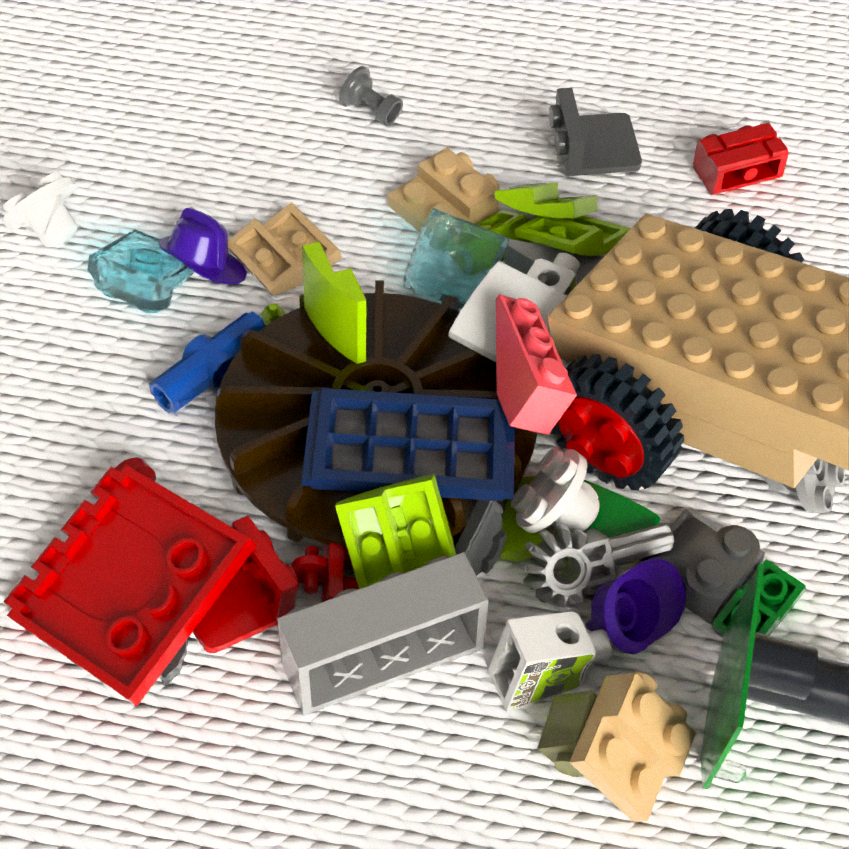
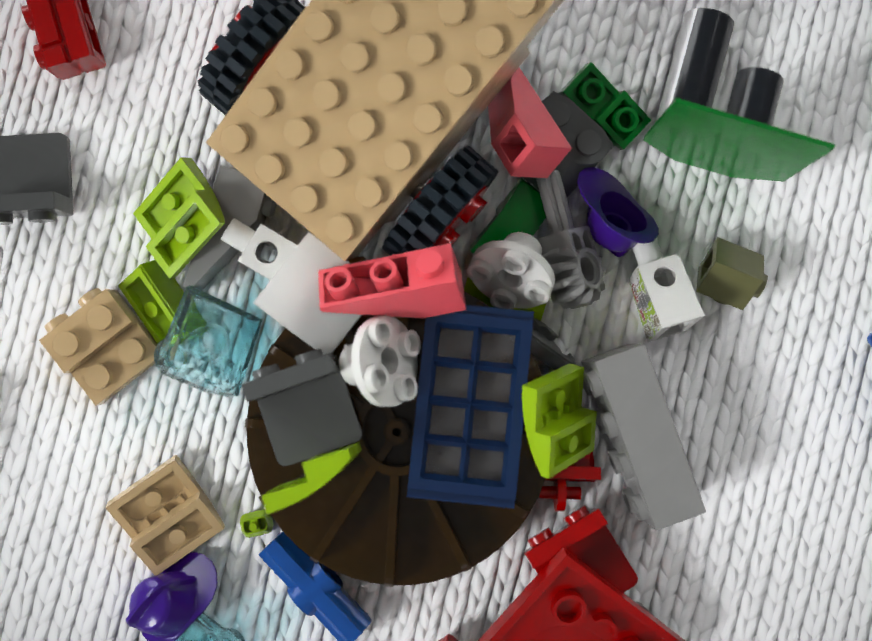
camera: 90 degrees left, 35 degrees up
lime slope [494,182,598,218] -> none
tan plate [569,671,696,821] -> none
none -> dark grey bracket [241,348,363,466]
none -> white plate [339,315,421,407]
none -> coral slope [488,67,572,178]

